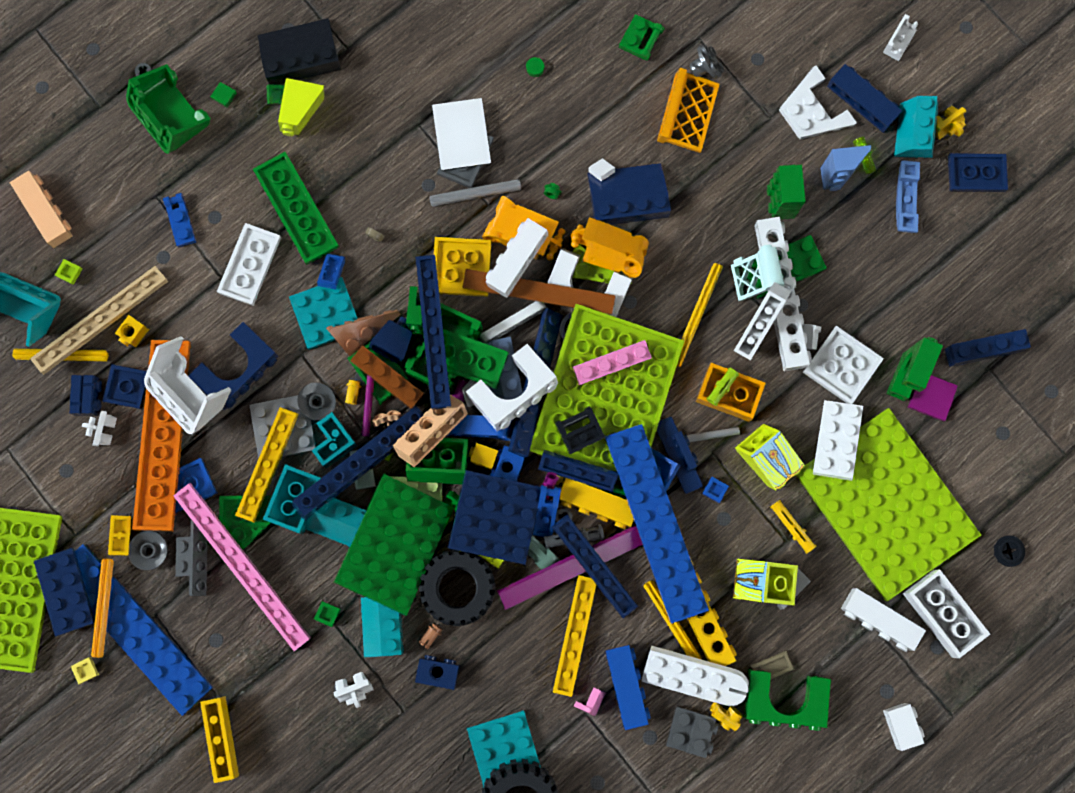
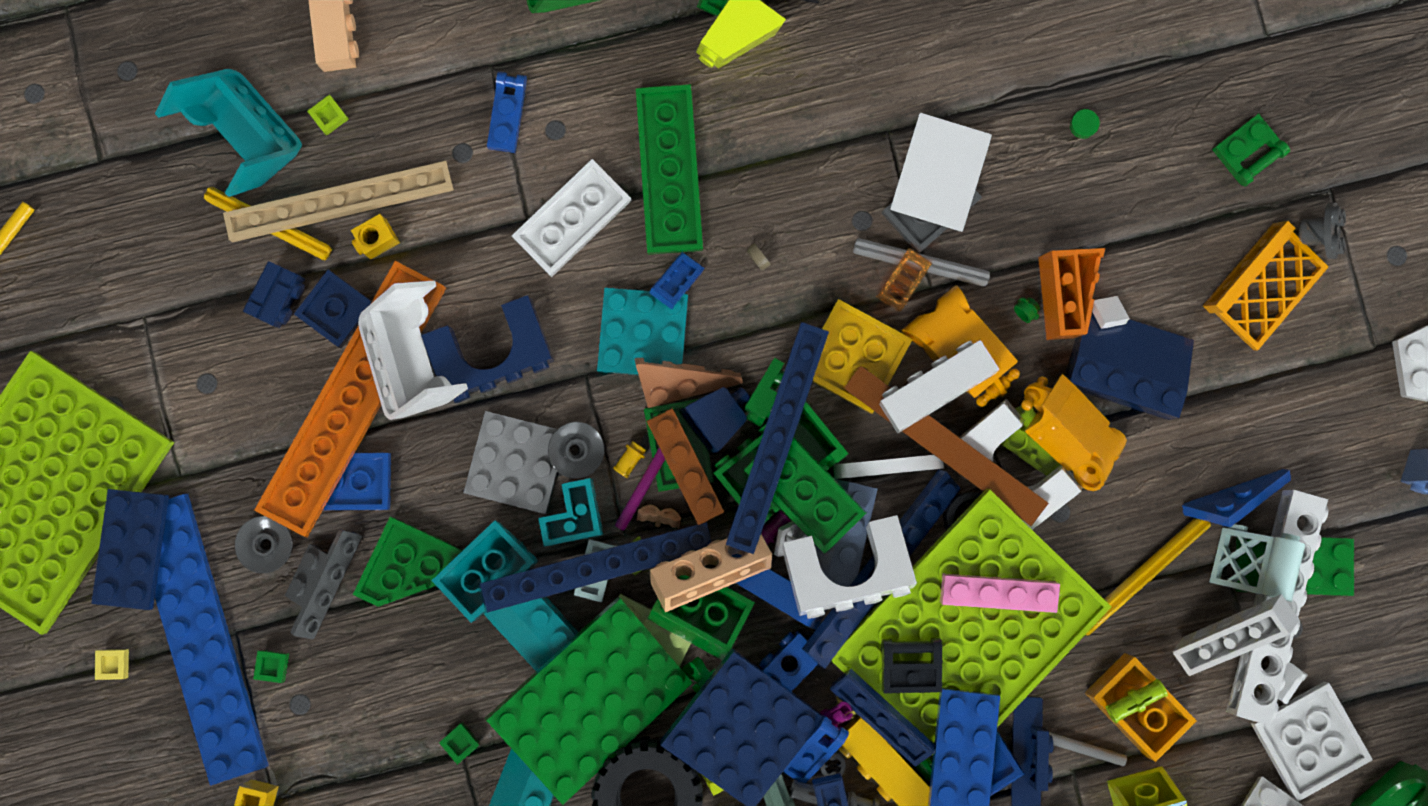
camera: 25 degrees right, 5 degrees up
white hips [82,411,117,447] -> none
light orange axle [91,559,114,658] -> none
yellow hinge [108,515,131,556] -> none
bright pink plate [173,483,311,651] -> none
yellow tile [235,407,299,523] -> none
yellow brick [468,443,498,471] -> none
green brick [767,164,805,219] -> none
none -> green plate [253,650,289,683]
none -> clear orange slope [876,248,932,312]
none -> orange wedge [1038,248,1105,340]
none -> blue wing [1182,469,1291,527]

